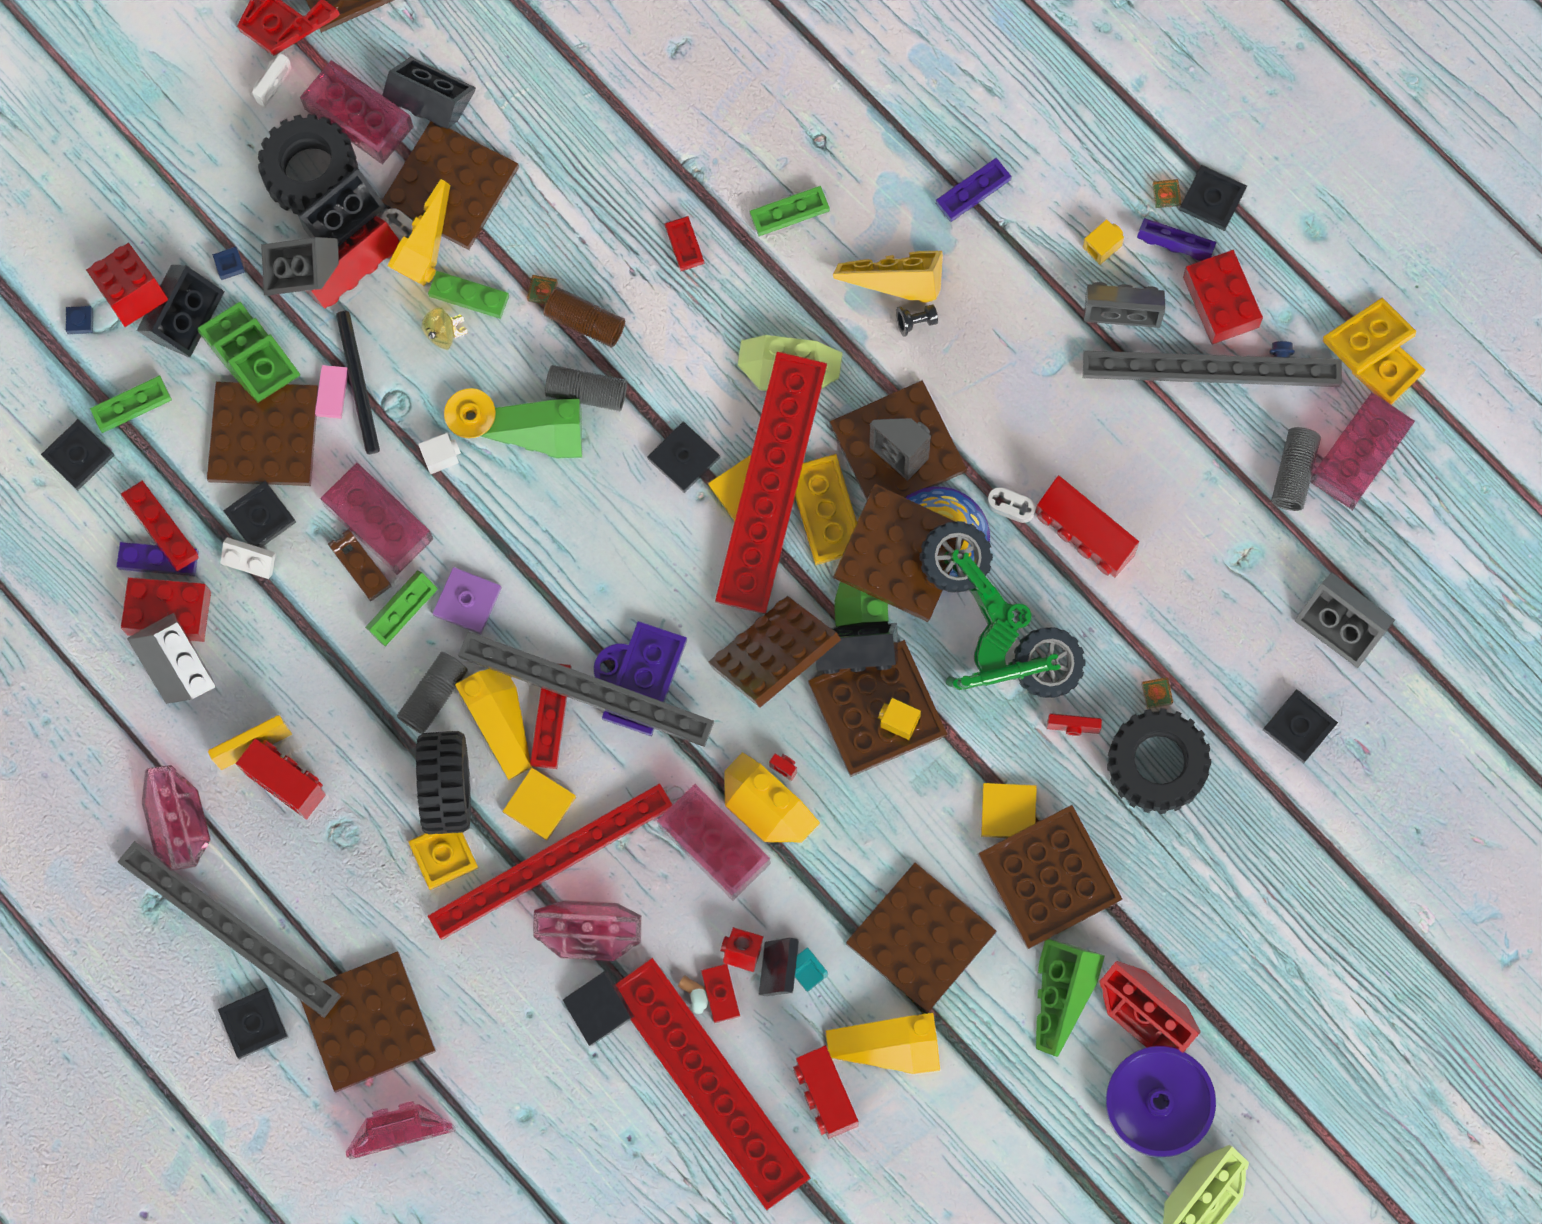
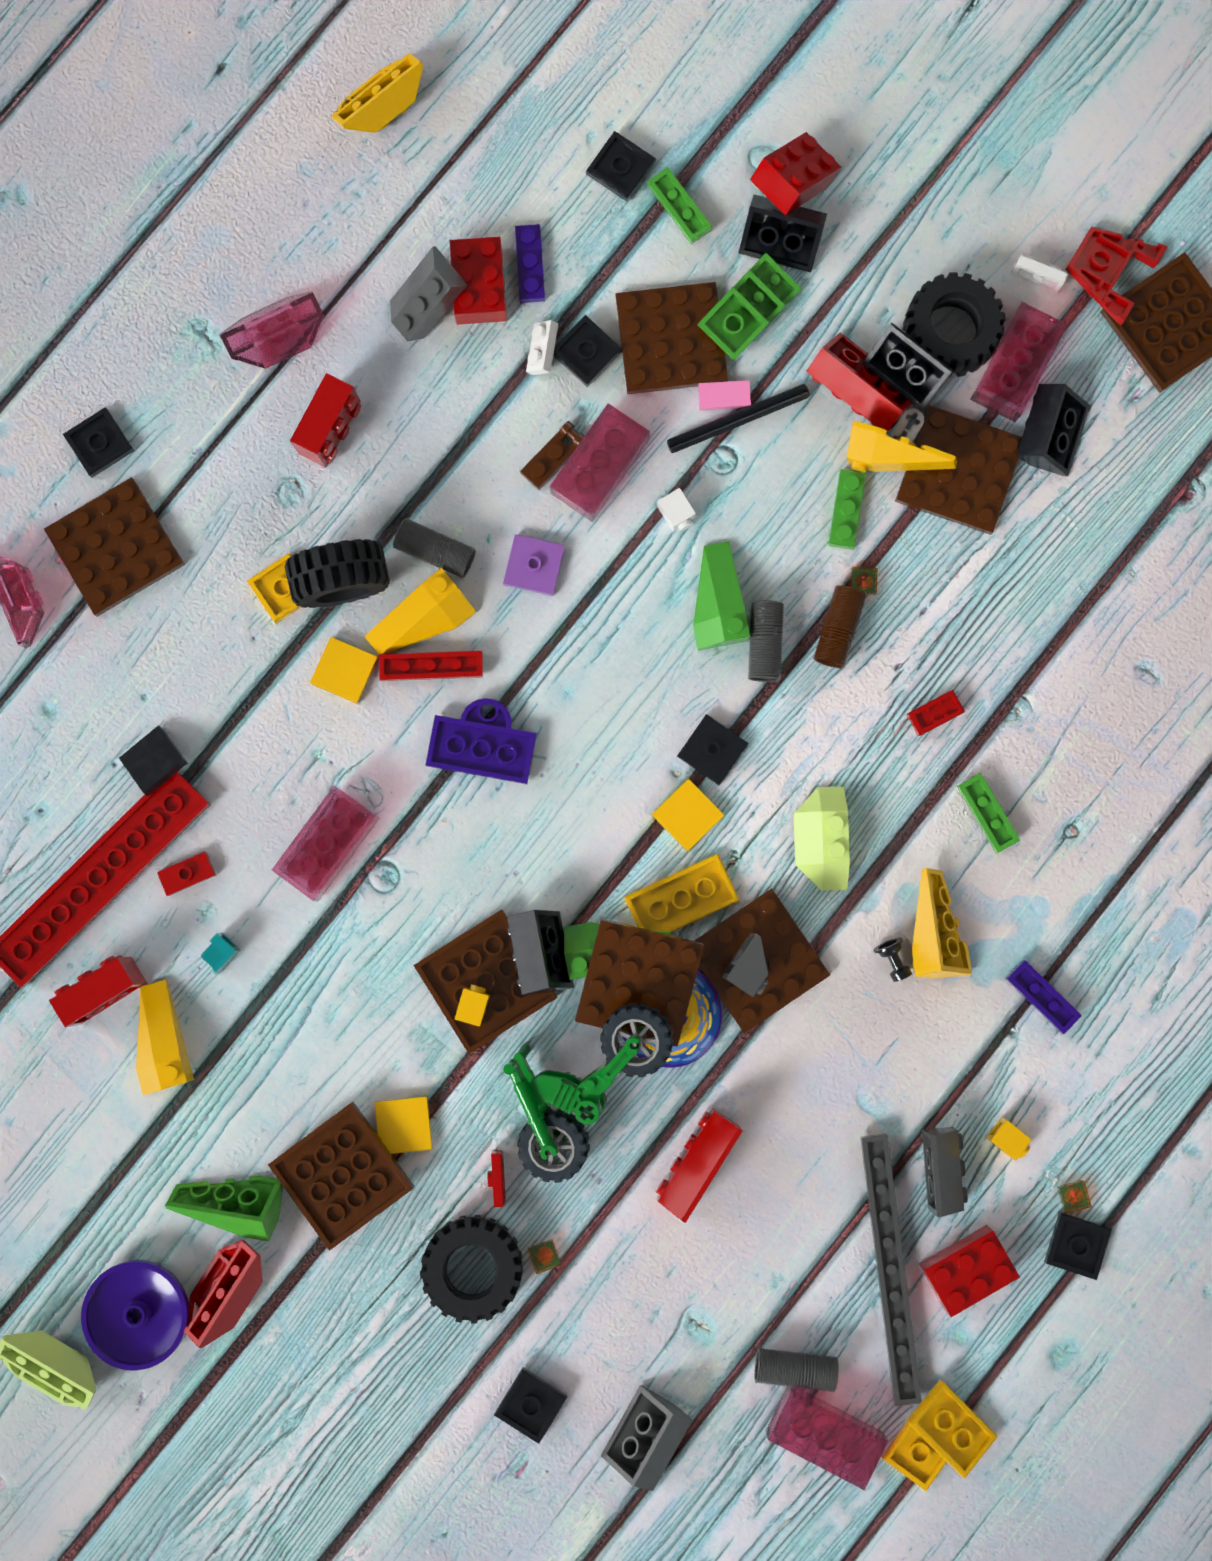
camera: 80 degrees right, 10 degrees up
dark blue plate [66,306,93,334] -> none
dark grey plate [118,841,341,1018] -> none
red plate [121,480,199,571] -> none
yellow tile [208,715,292,770] -> none
dark blue plate [212,246,245,280] -> none
dark grey slope [261,237,339,296] -> none
bright green plate [365,570,438,647] -> none
clear yellow piece [422,308,468,350] -> none
red plate [428,783,674,940] -> none
yellow dish [444,388,496,438] -> none
dark grey plate [458,632,714,747] -> none
clear pink wedge [533,900,642,961] -> none
arm [678,975,708,1014] -> none
reddish brown plate [708,596,841,708] -> none
red plate [715,352,827,614] -> none
red brick [720,927,764,972] -> none
yellow wedge [724,752,820,843] -> none
black tile [759,938,799,996] -> none
red plate [769,753,797,781] -> none
reddish brown plate [846,862,997,1014] -> none
white beam [987,487,1036,523] -> none
dark purple plate [1137,218,1217,261] -> none
dark blue plate [1269,341,1295,358] -> none

